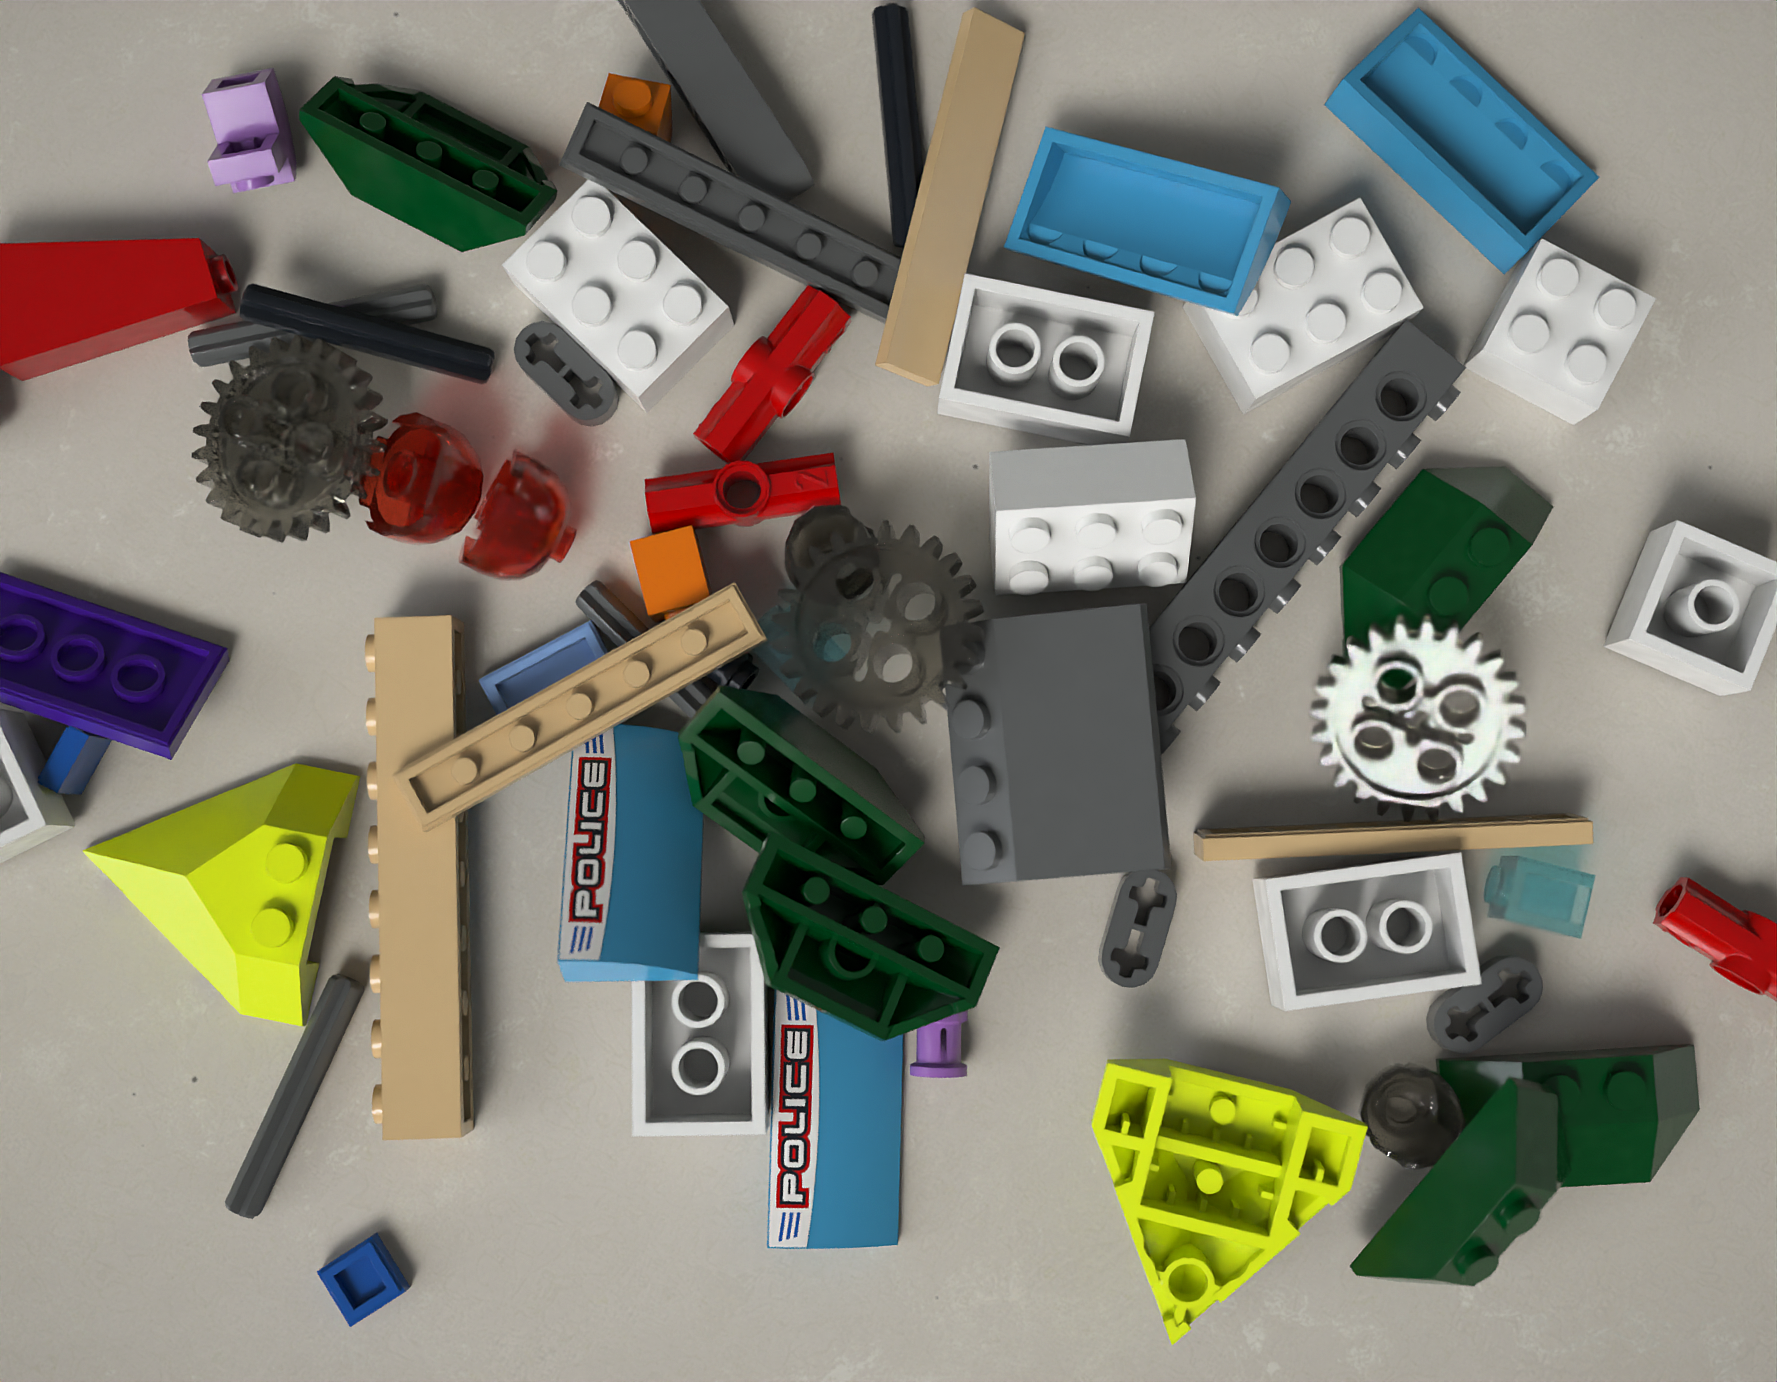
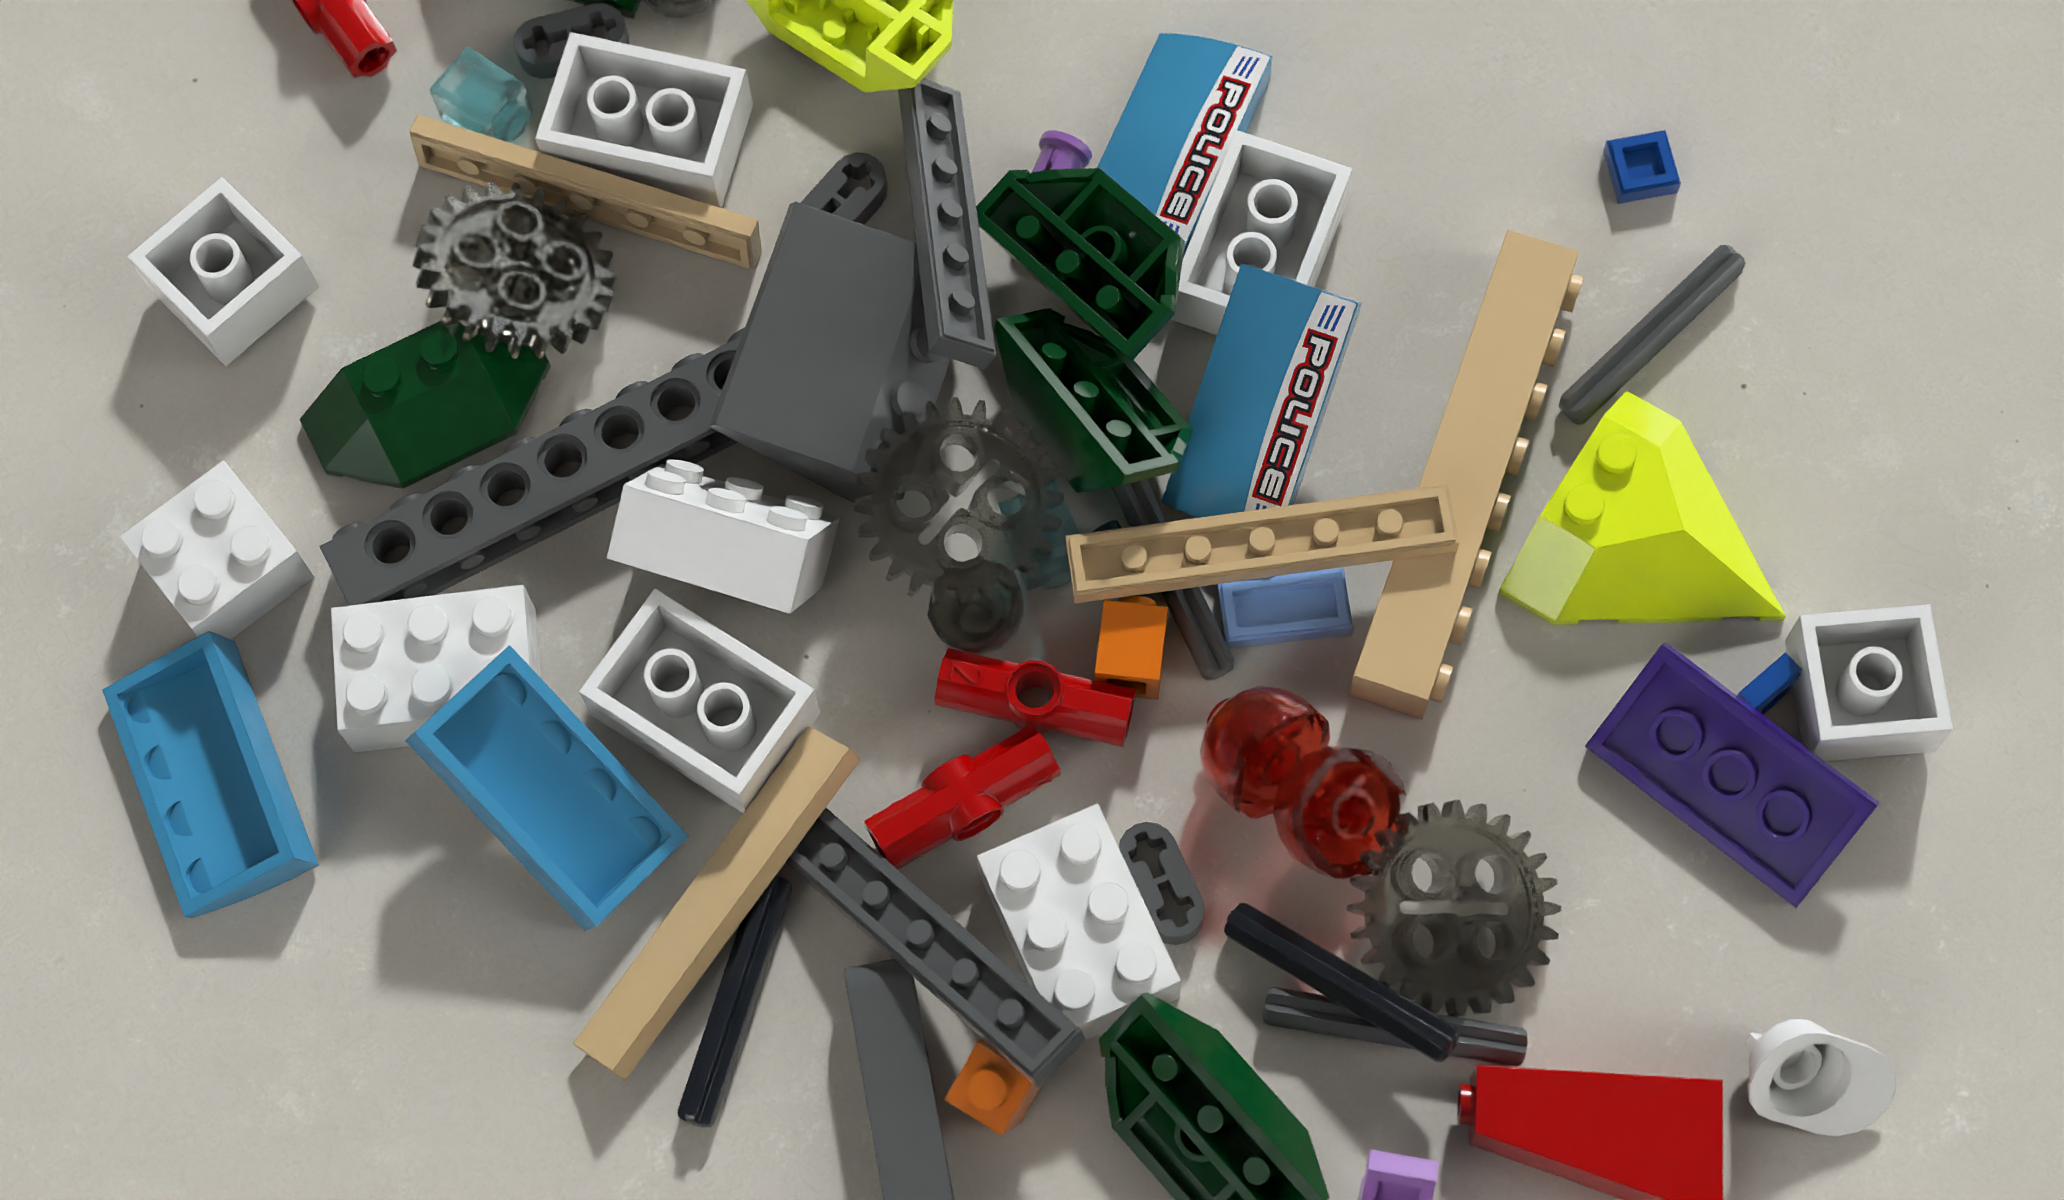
camera: 155 degrees left, 15 degrees down
none -> dark grey tile [898,78,996,369]

